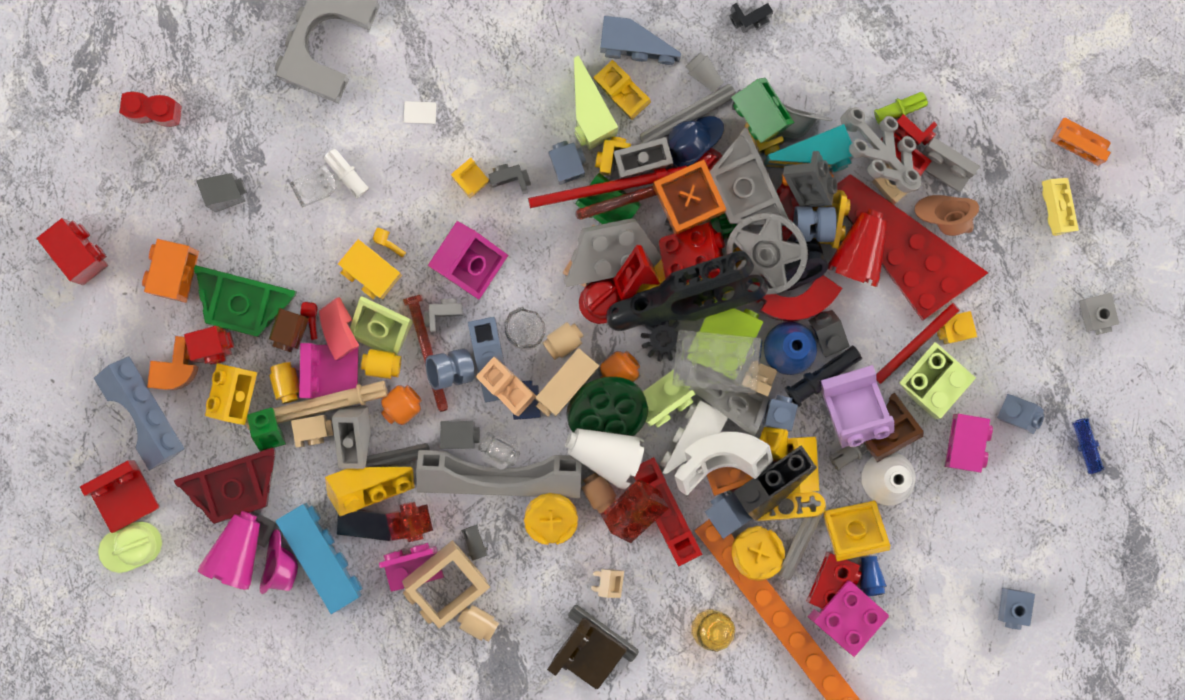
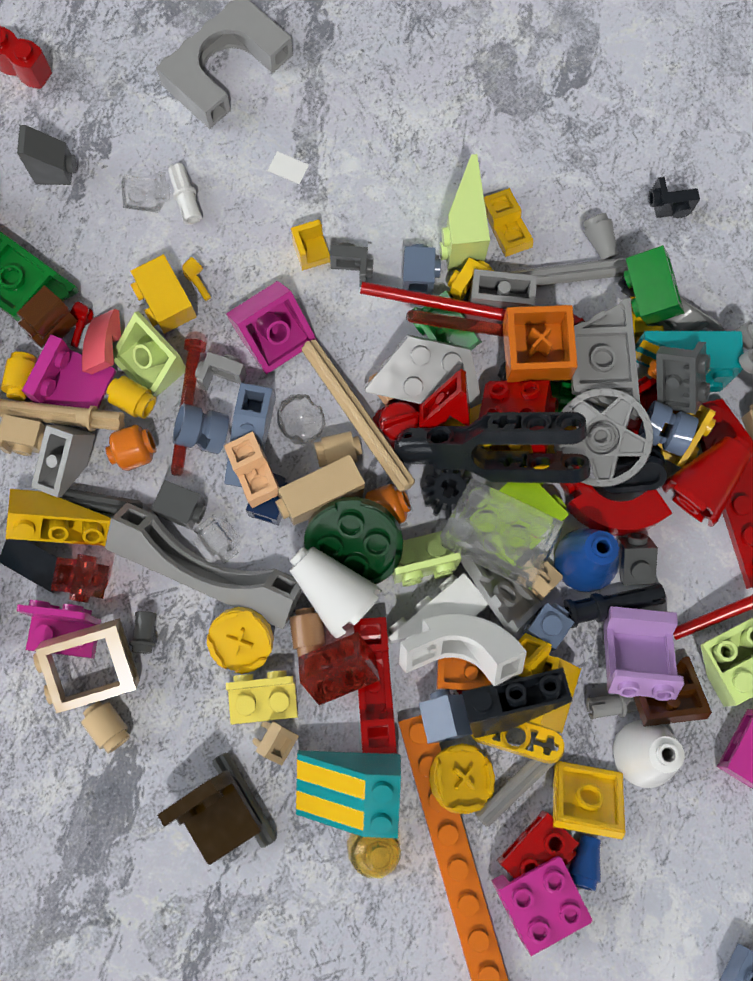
camera: 25 degrees right, 10 degrees down
sand blue slope [600,16,681,65] -> none
dark blue piece [668,116,724,167] -> none
none -> light yellow bracket [225,670,298,725]
none -> teal slope [296,750,401,838]
none -> tan axle [302,340,415,492]

